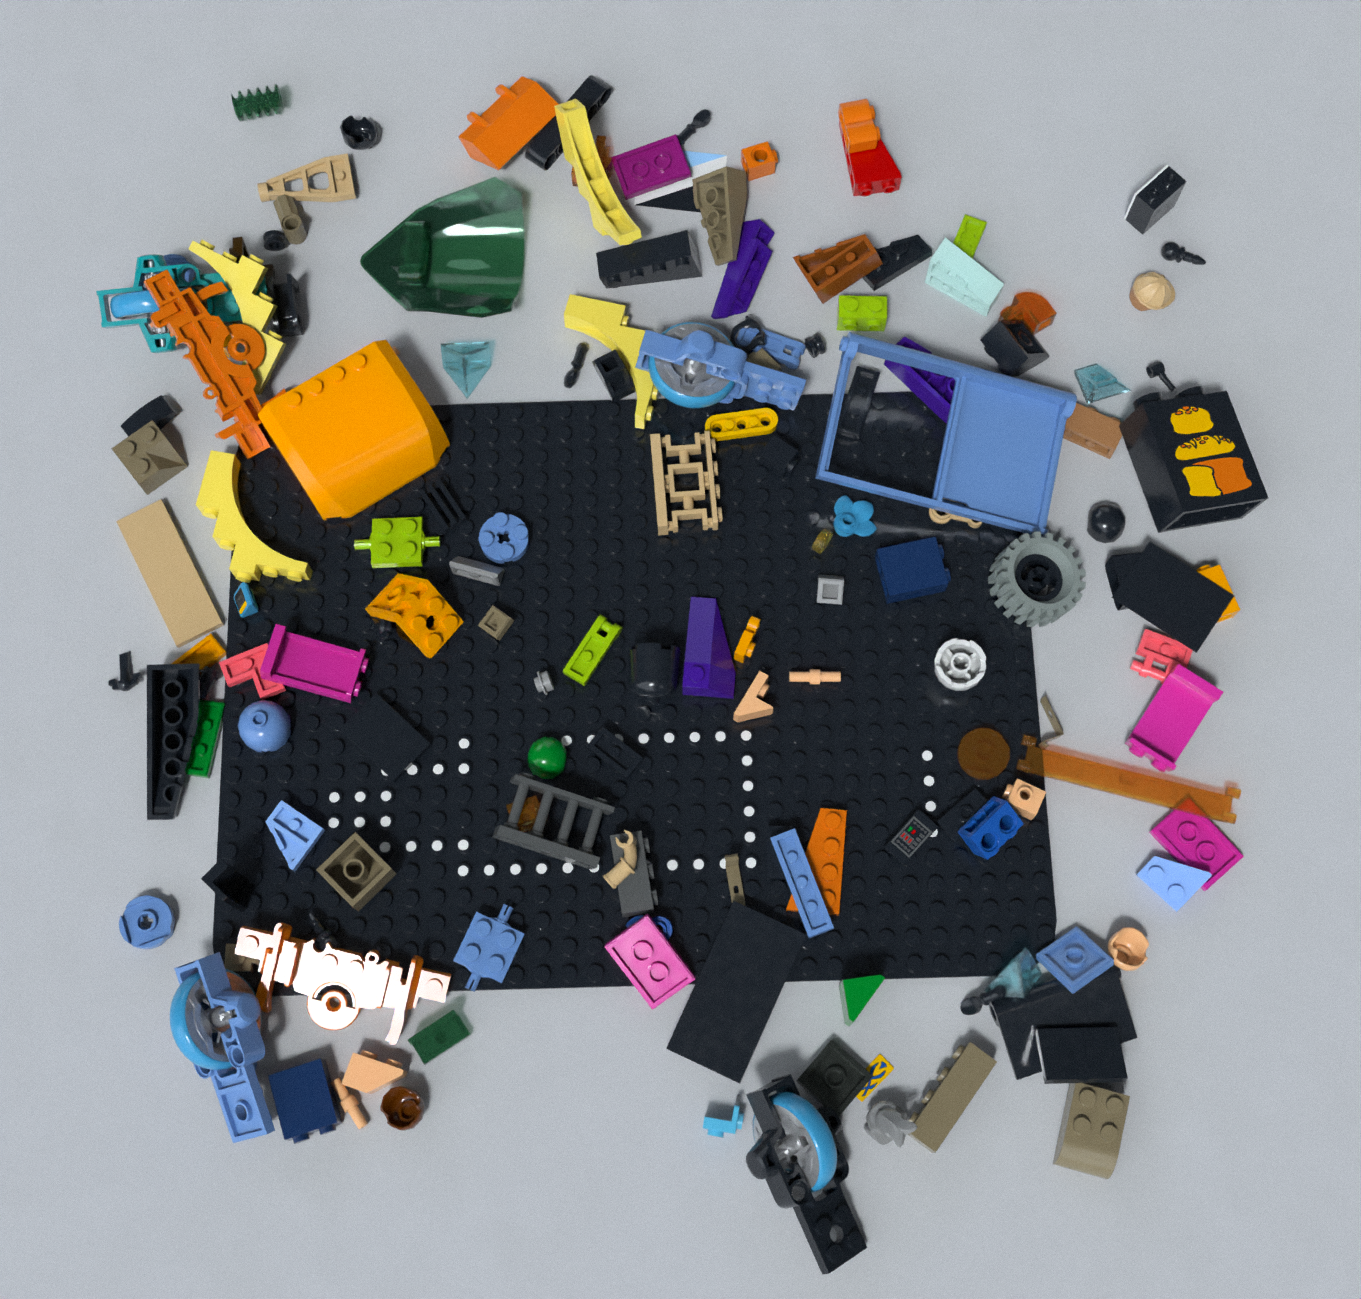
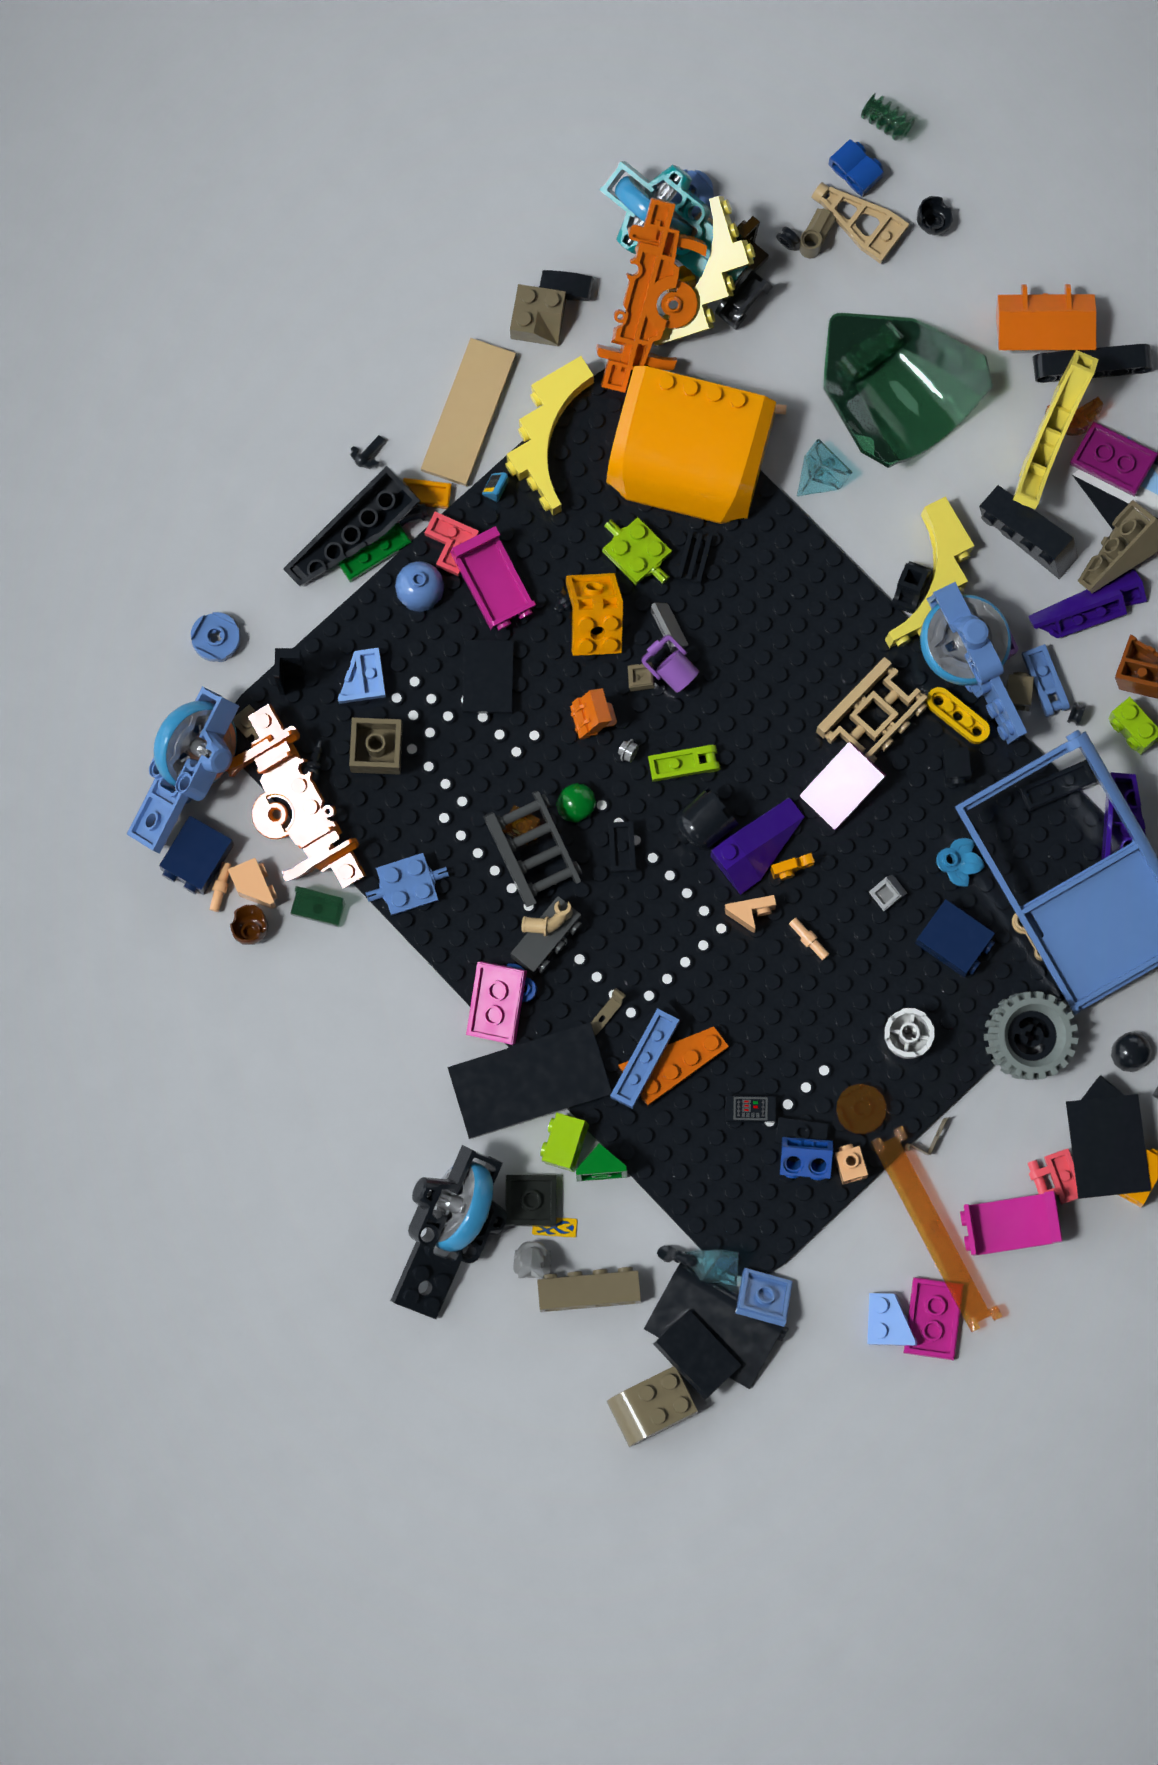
camera: 50 degrees right, 5 degrees up
medium blue plate [479,512,529,563] -> none
black piece [564,343,588,389] -> none
medium azure bracket [703,1105,744,1138] -> none
black piece [730,316,766,353] -> none
clear yellow tile [812,528,833,554] -> none
light nougat hair [1108,927,1149,971] -> none
none -> lime brick [540,1113,589,1172]
none -> orange piece [570,688,617,740]
none -> medium lavender piece [642,635,699,693]
none -> tile [800,742,886,830]
none -> blue brick [828,139,884,197]

